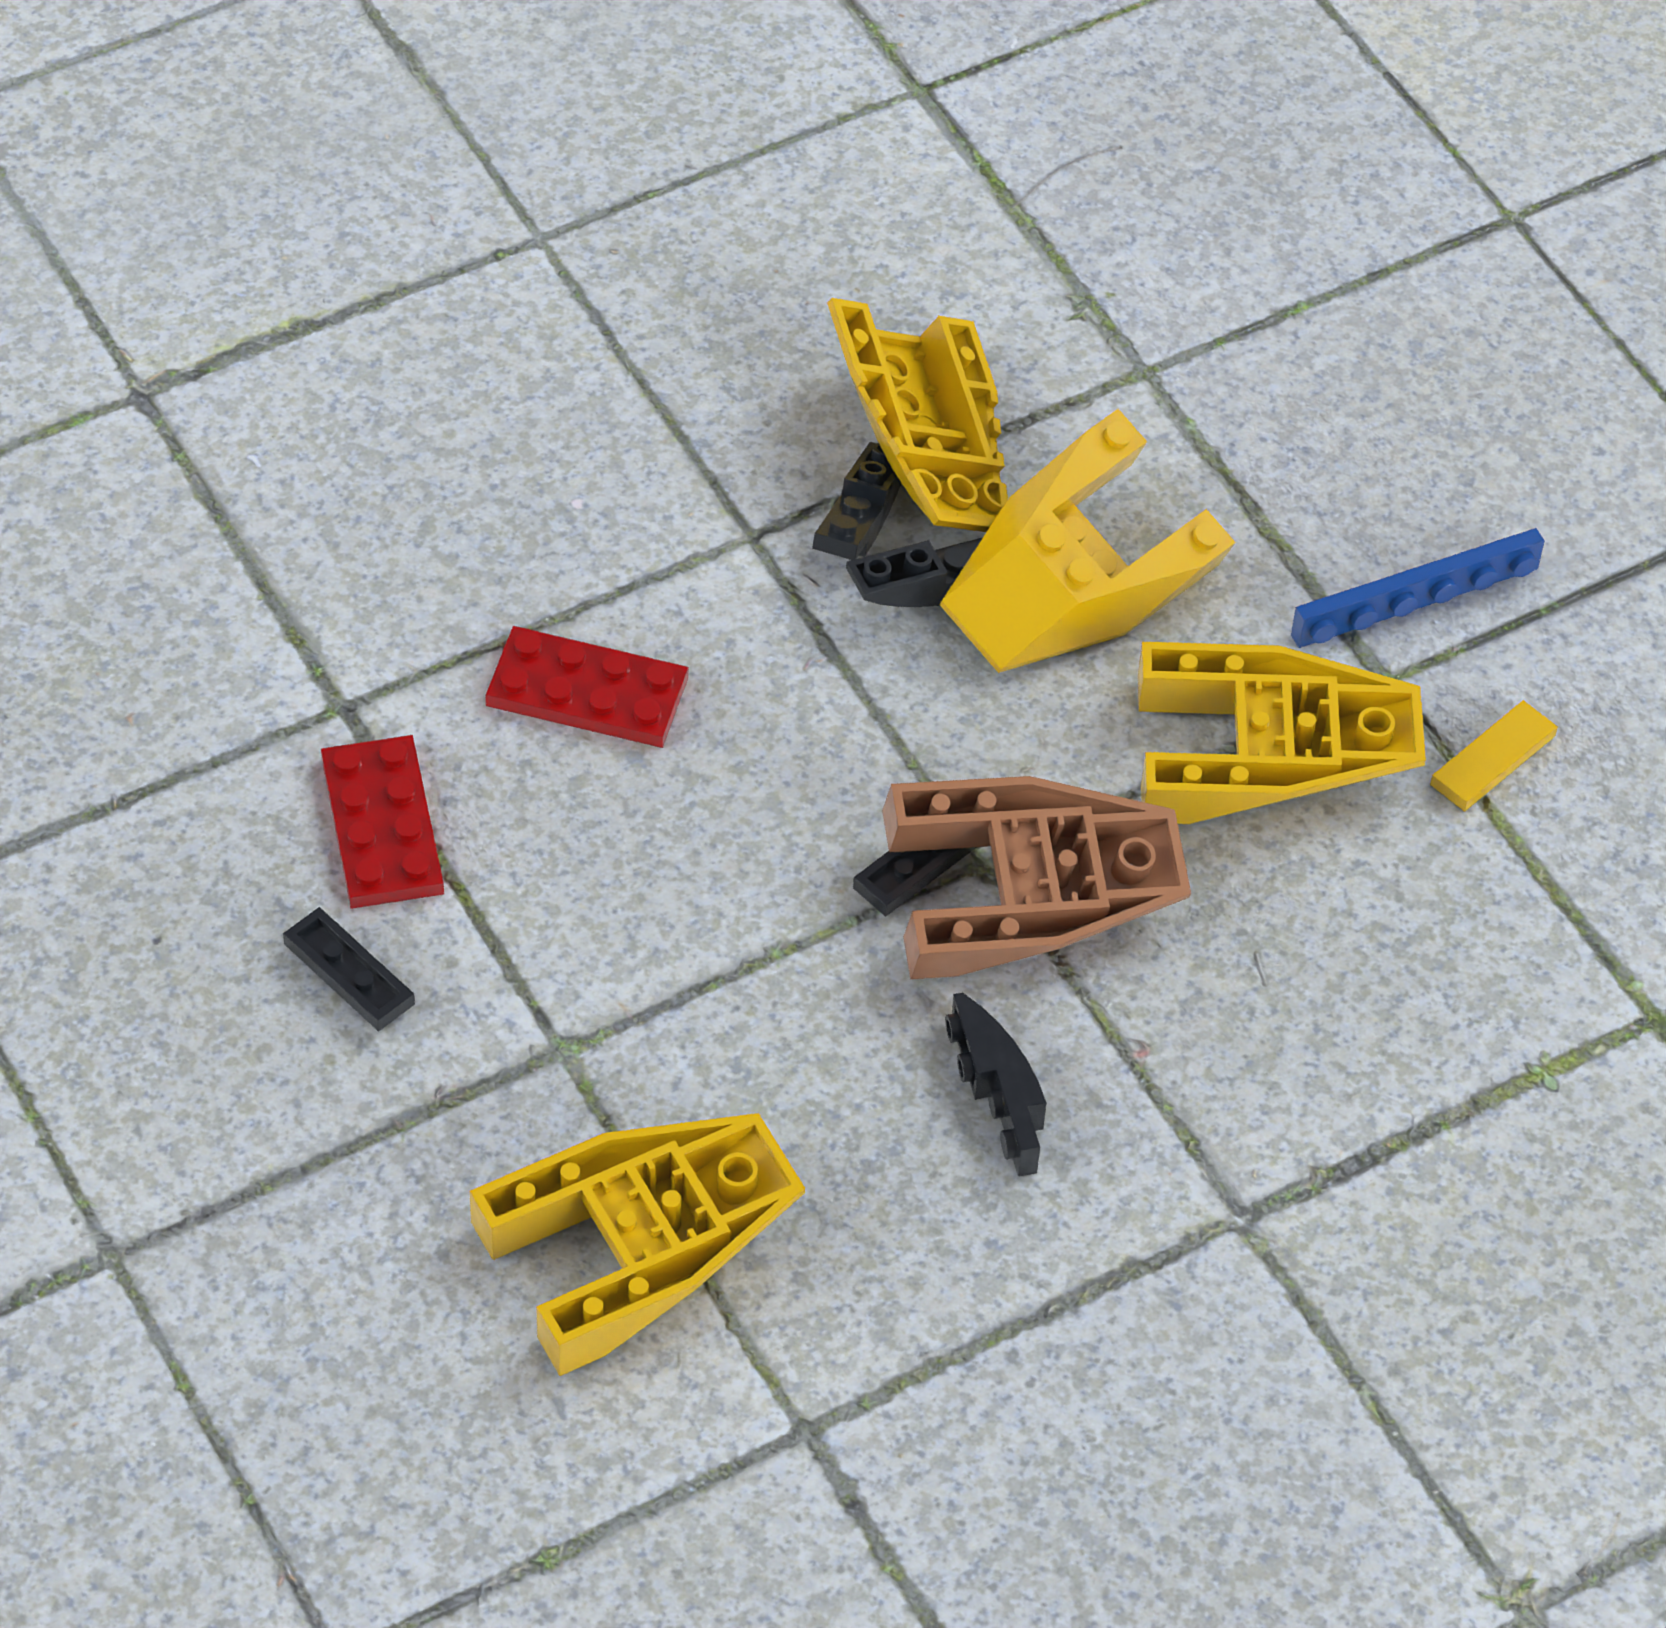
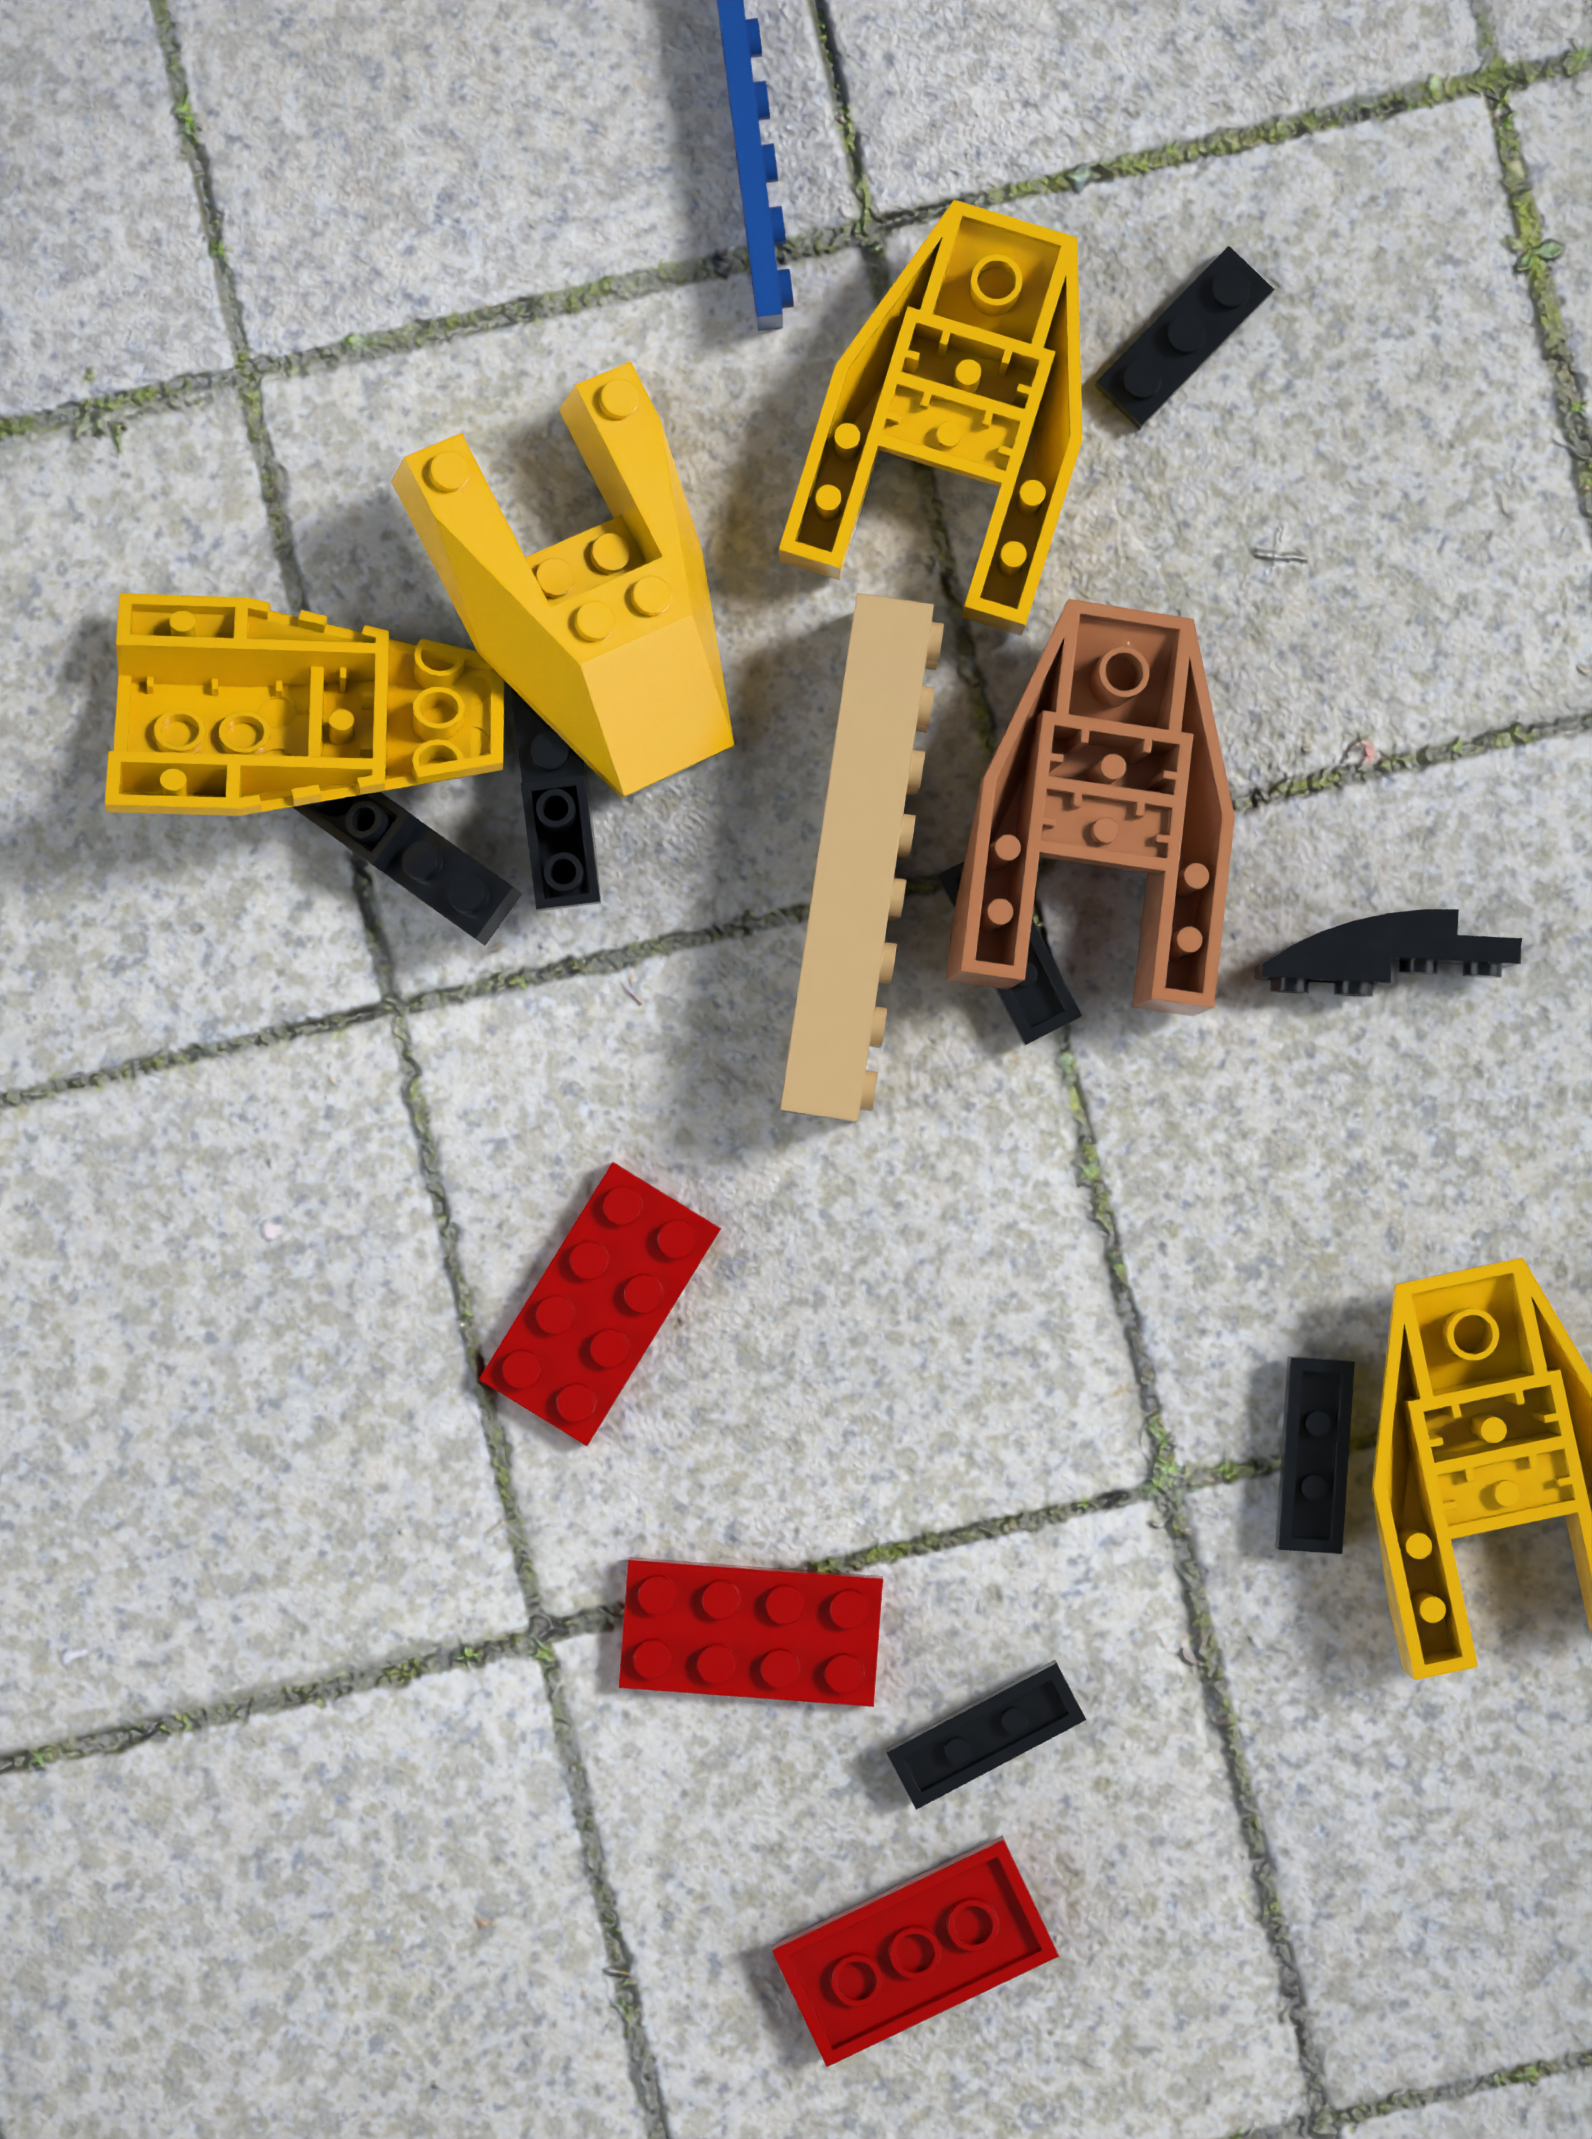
camera: 70 degrees left, 35 degrees up
yellow tile [1430,700,1558,812] -> none
none -> red plate [772,1835,1059,2067]
none -> tan brick [780,593,944,1122]
none -> black plate [1095,246,1274,430]
none -> black plate [1275,1356,1355,1554]

